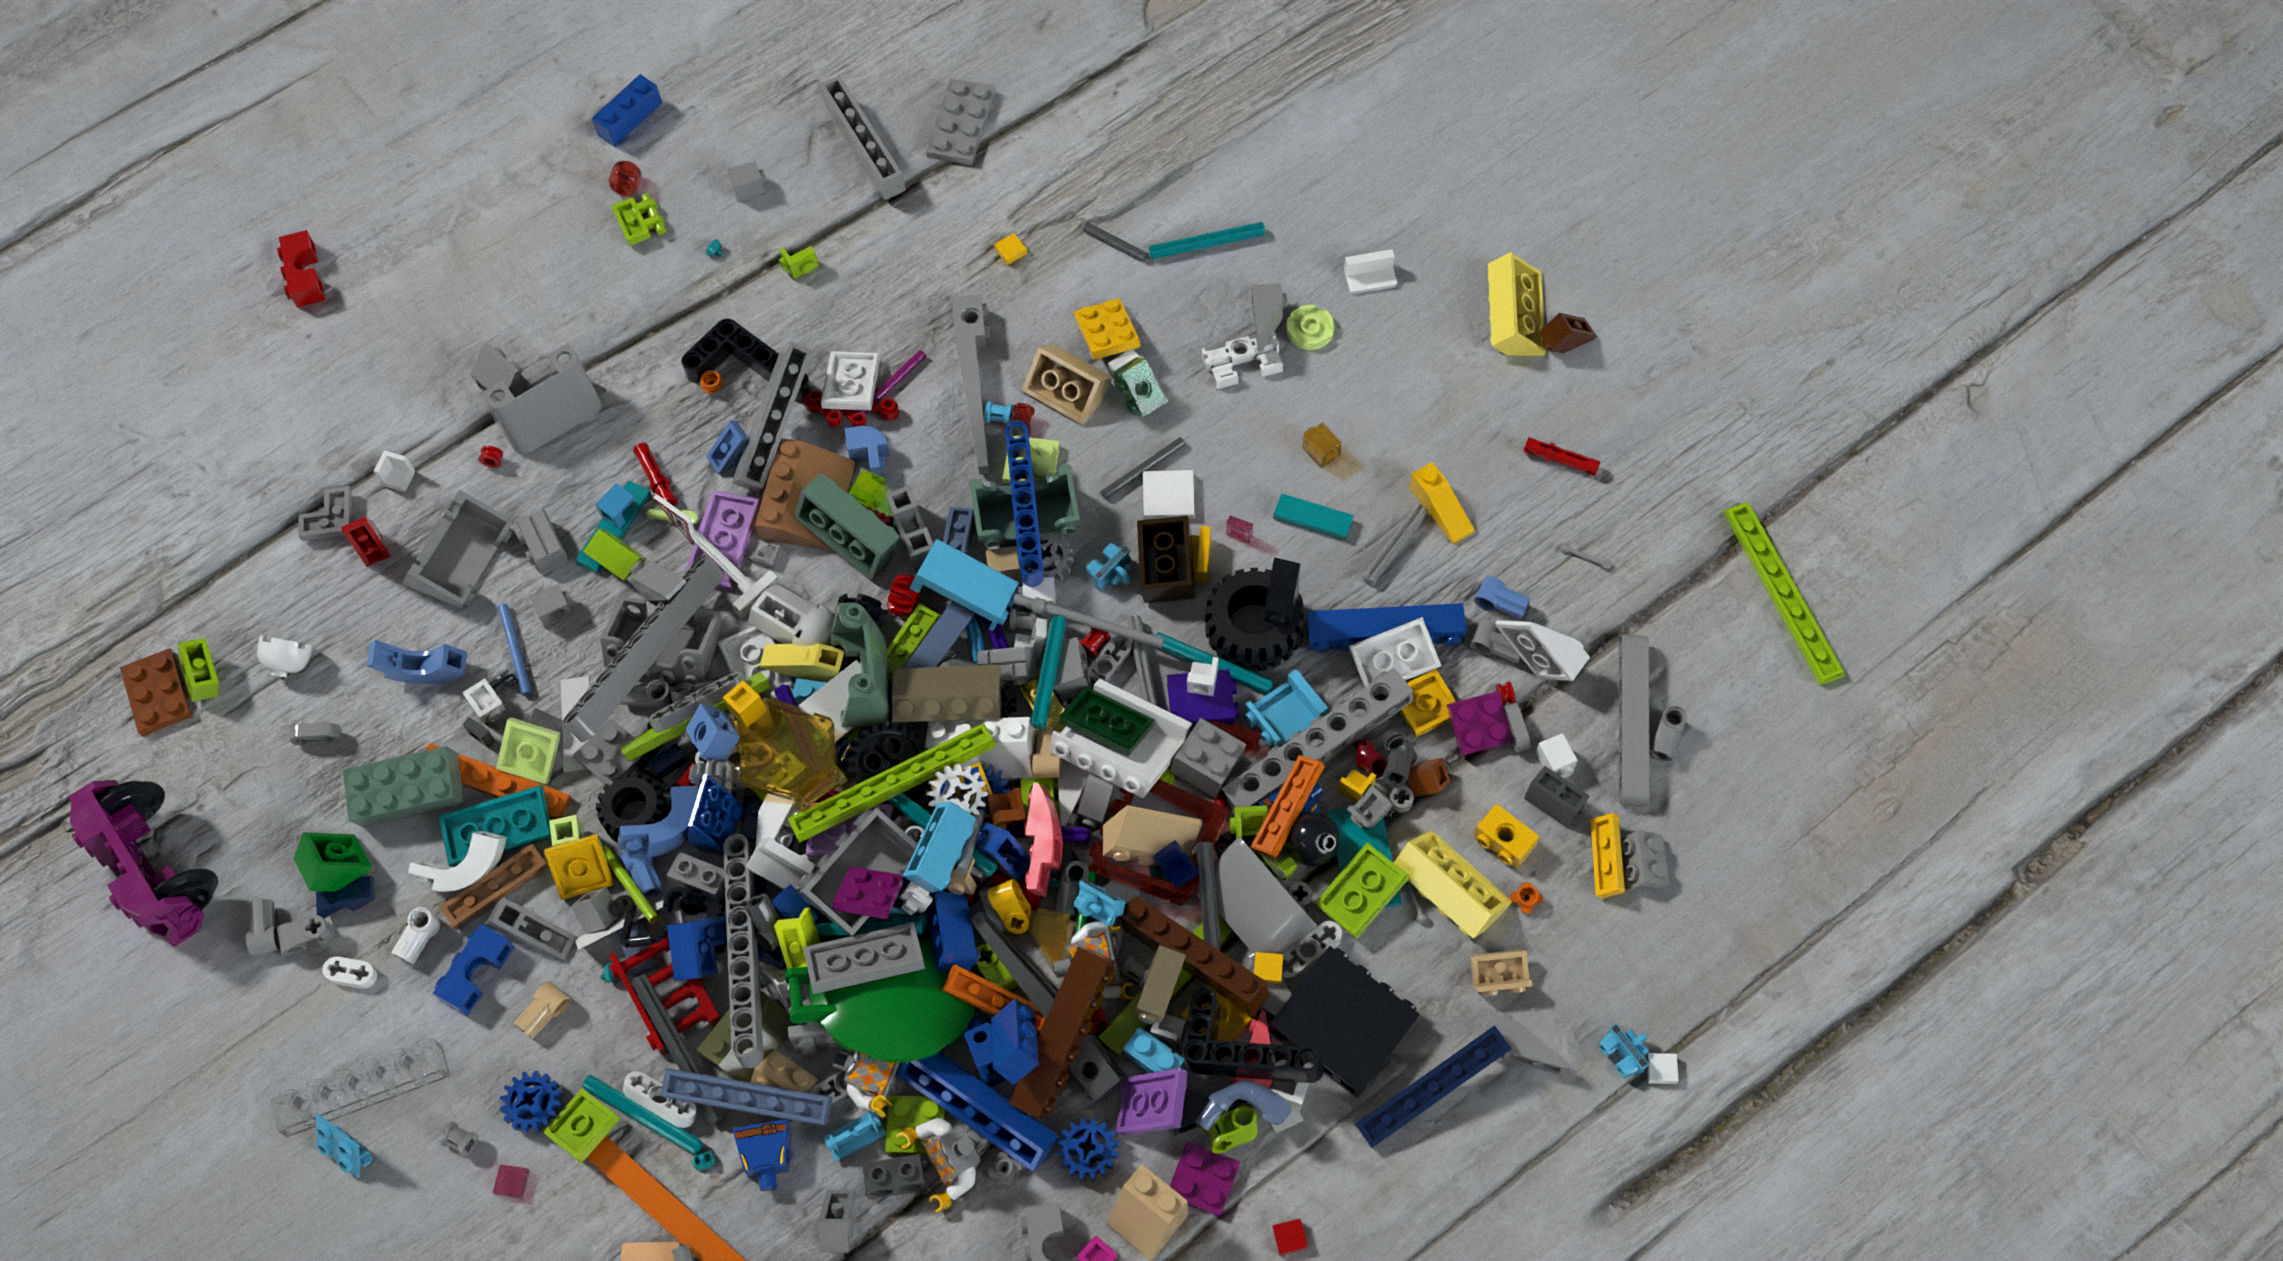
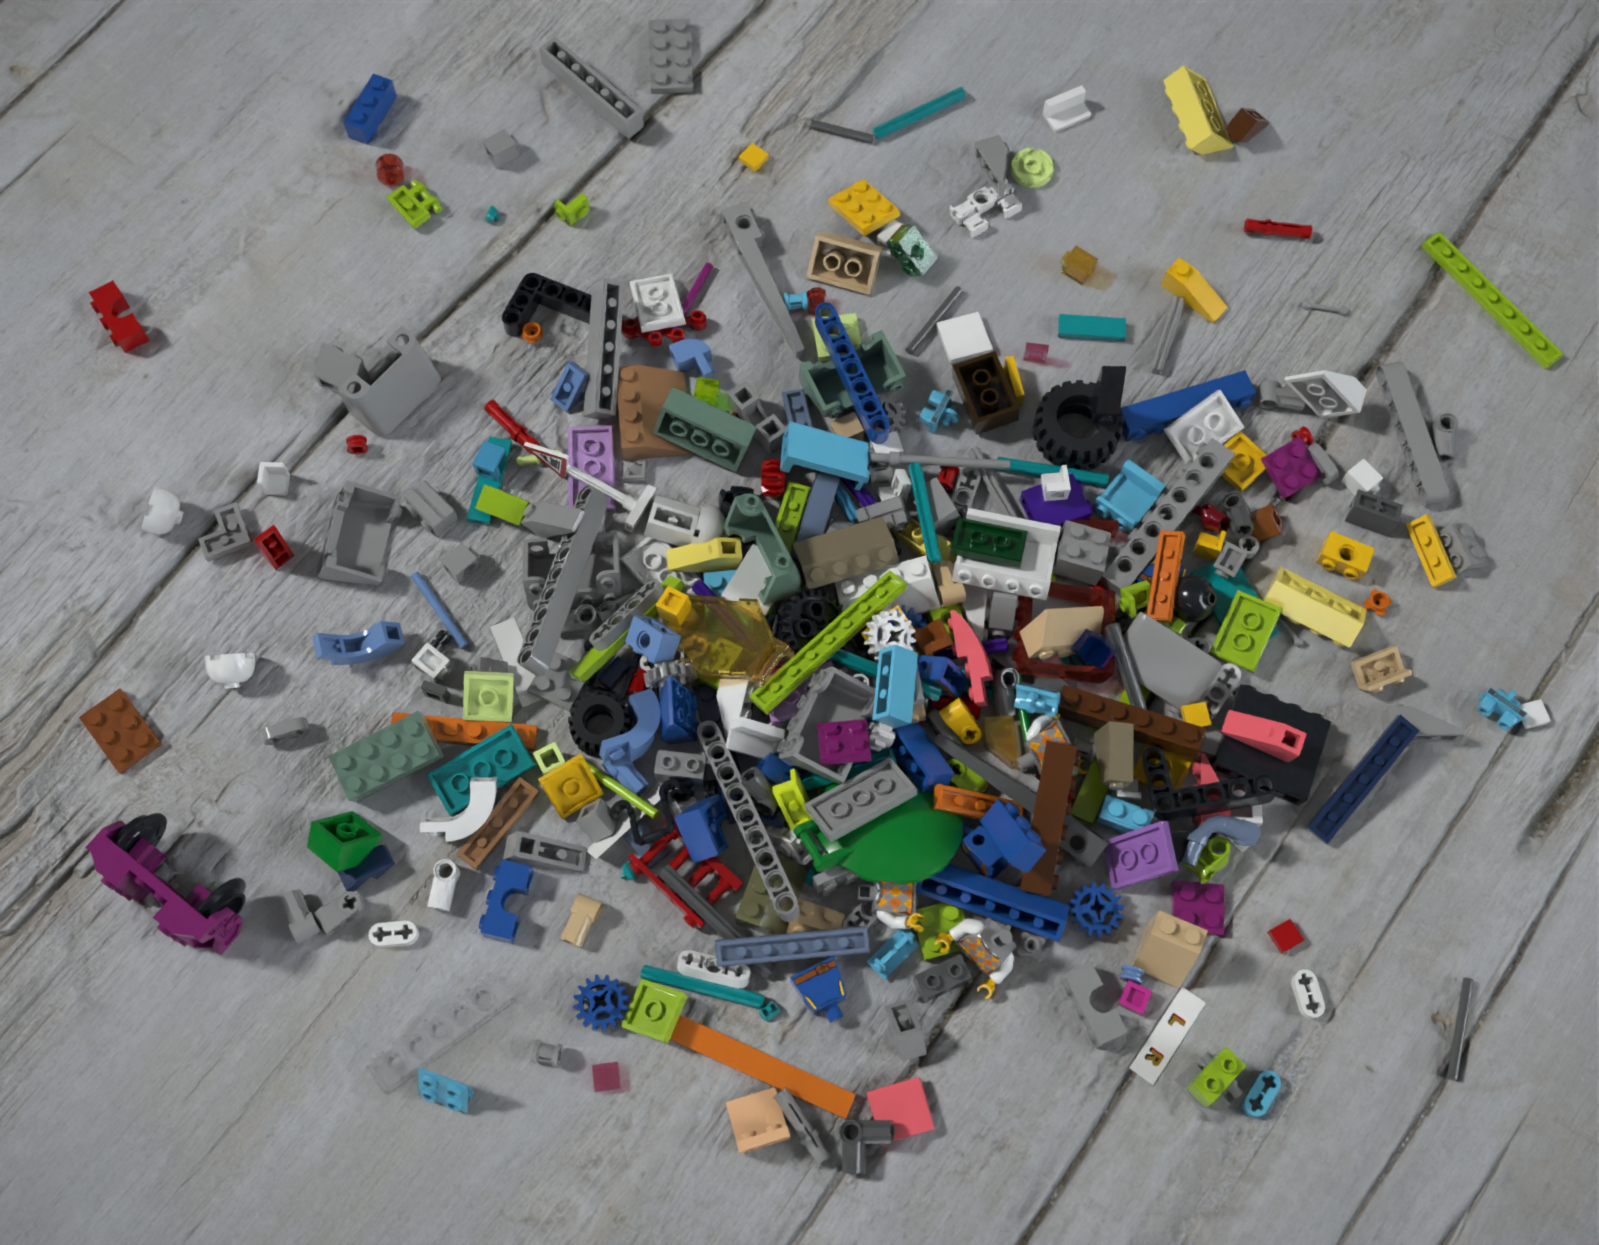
camera: 20 degrees left, 5 degrees up
lime brick [178,638,219,702] -> none
medium blue piece [1474,576,1531,620] -> none
none -> white cylinder [141,487,184,535]
none -> medium blue bush [1119,965,1145,985]
none -> coral slope [1220,710,1307,763]

